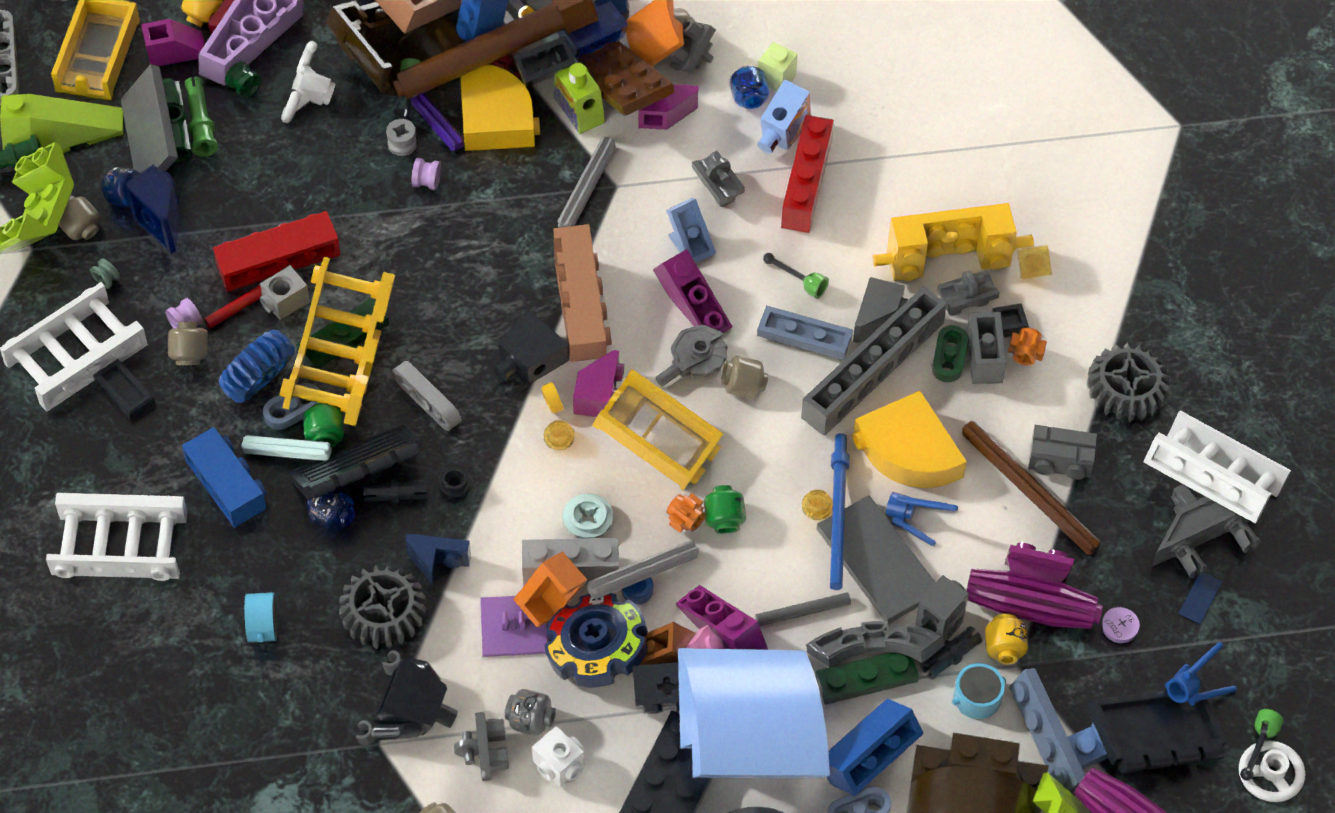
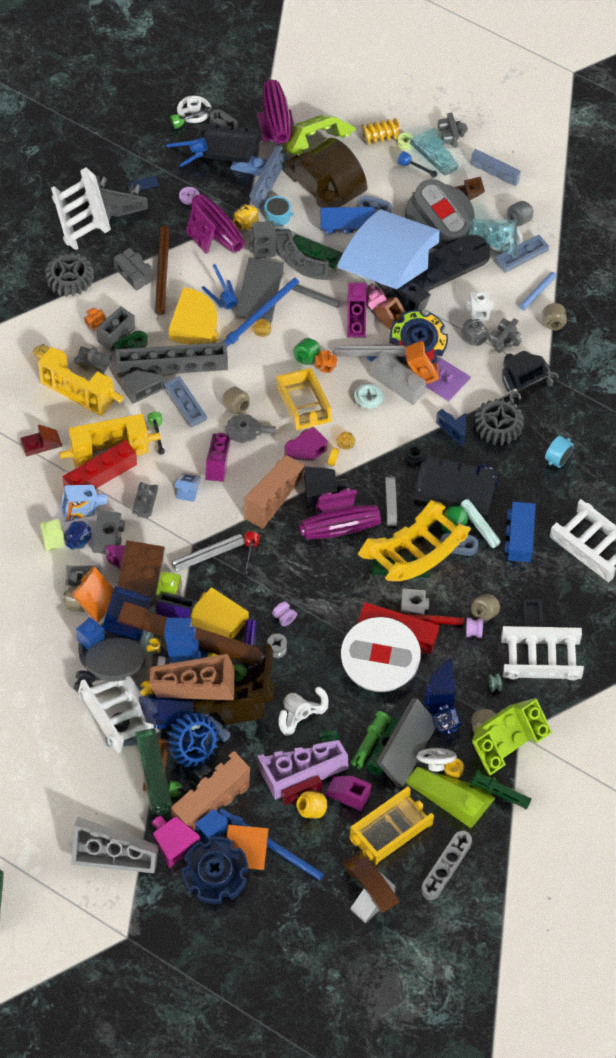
camera: 140 degrees left, 0 degrees up
blue gear [219,330,295,403] -> none
black tile [992,303,1029,338] -> none
none -> dark red slope [20,425,62,457]
none -> yellow brick [59,413,161,467]
none -> dark grey brick [92,510,125,554]
none -> dark grey beam [210,109,238,128]
none -> hinge [241,532,260,577]
none -> magenta plate [299,489,381,539]
none -> white piece [341,617,420,692]
none -> white piece [416,748,457,771]
none -> yellow tile [444,758,464,779]

